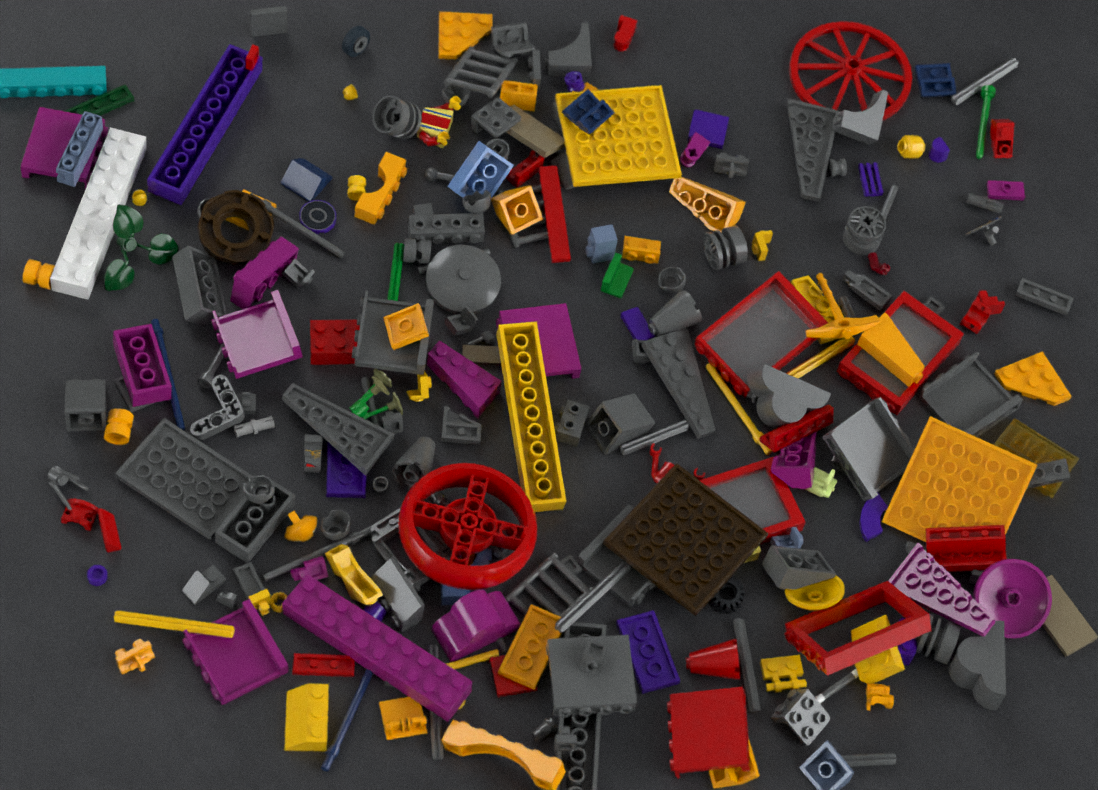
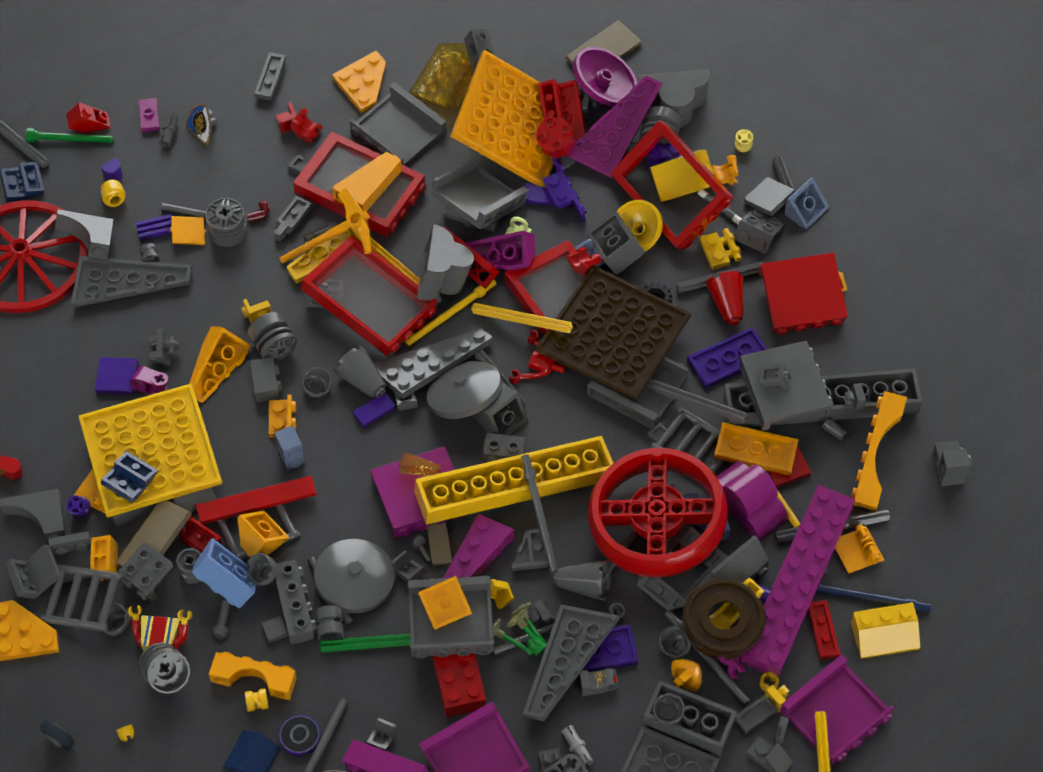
camera: 90 degrees left, 0 degrees up
green panel [600,252,634,298] -> none
none -> light orange piece [170,216,206,245]
none -> dark grey piece [250,357,282,403]
none -> clear yellow slope [399,452,441,476]
none -> dark grey dish [427,361,502,419]
none -> yellow axle [471,303,573,333]
none -> dark grey bar [521,454,558,573]
none -> red brick [536,116,575,159]
none -> dark purple bracket [542,158,587,222]
none -> red piece [566,246,601,274]
none -> dark brown piece [683,579,766,660]
none -> light yellow wheel [734,129,753,152]
none -> tile [744,177,795,216]

